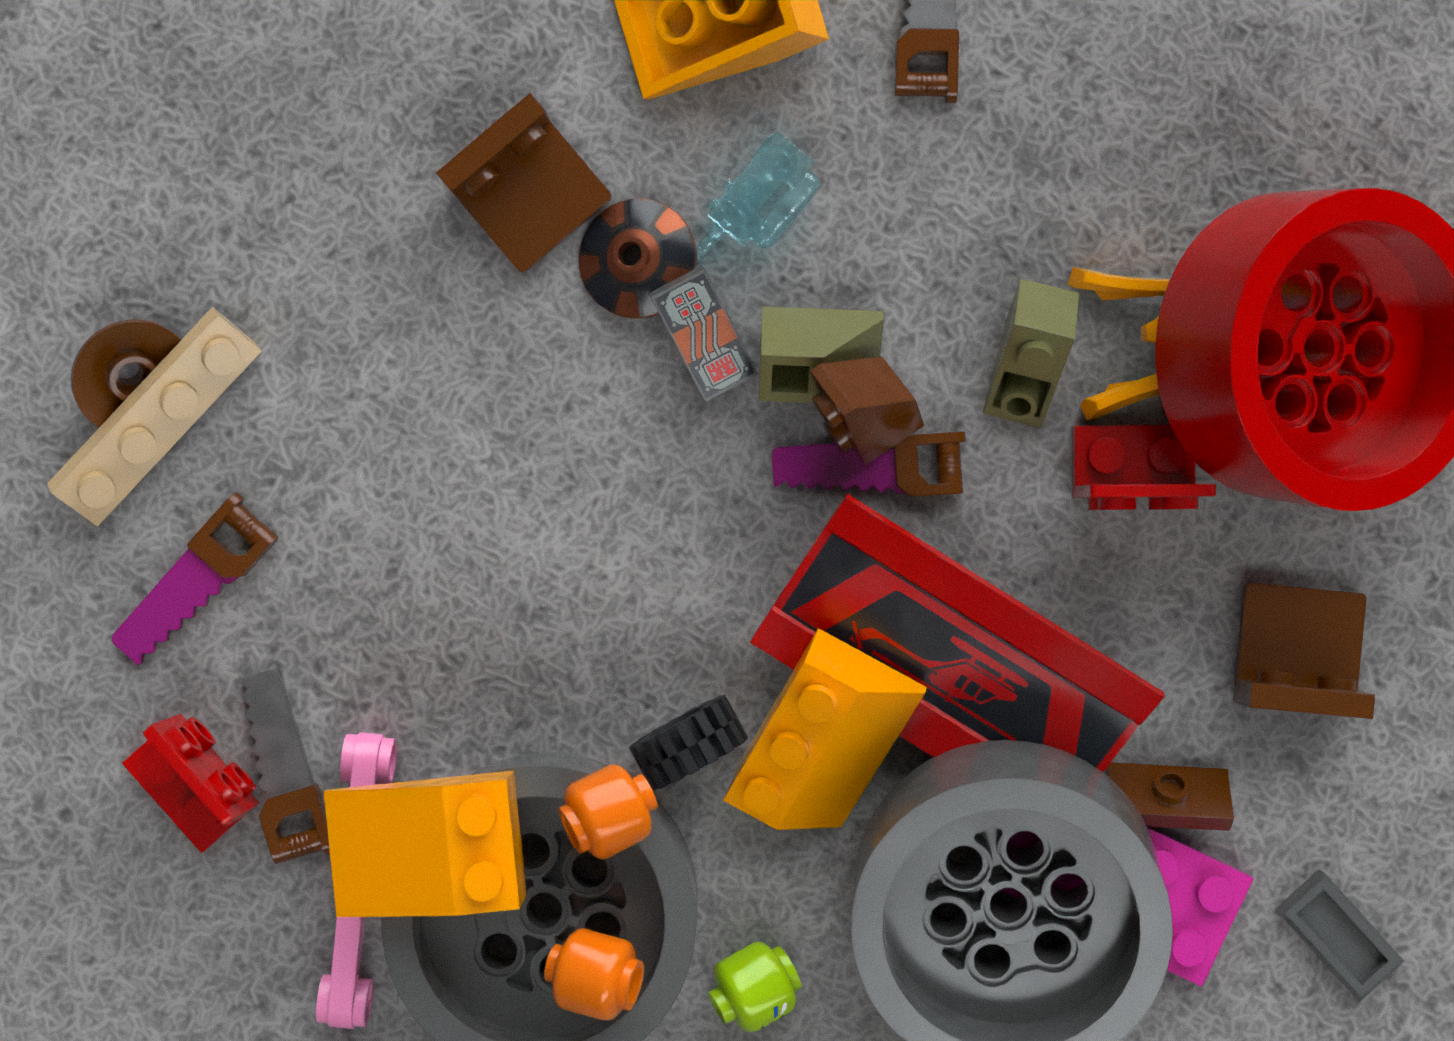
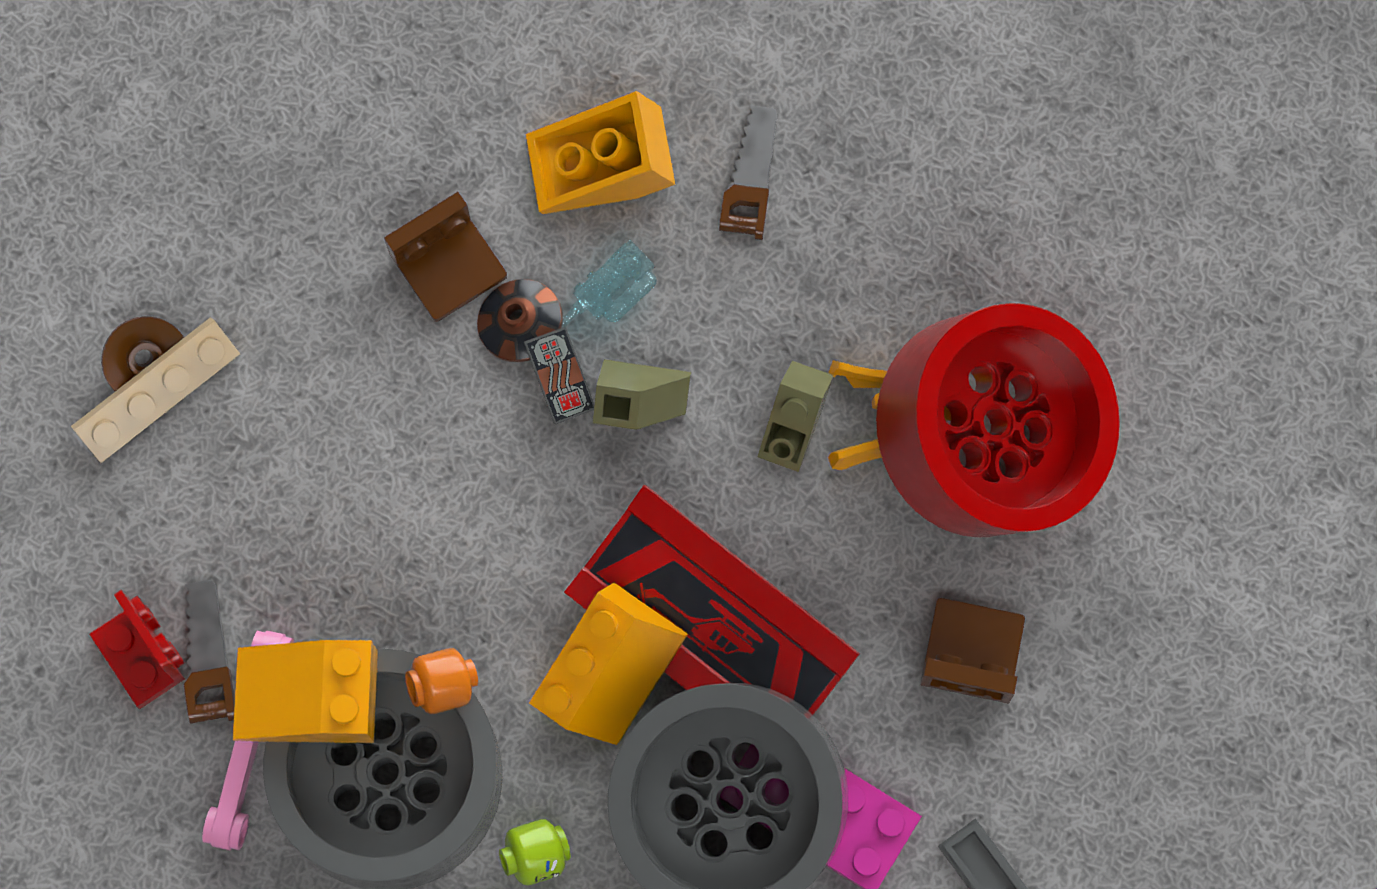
camera: 10 degrees right, 15 degrees down
magenta piece [112,492,279,665] -> none
orange head [544,928,644,1021] -> none
black tyre [629,694,748,791] -> none
piece [772,431,966,497] -> none
reddish brown slope [810,356,924,466] -> none
red bracket [1072,425,1216,510] -> none
reddish brown plate [1105,762,1234,831] -> none

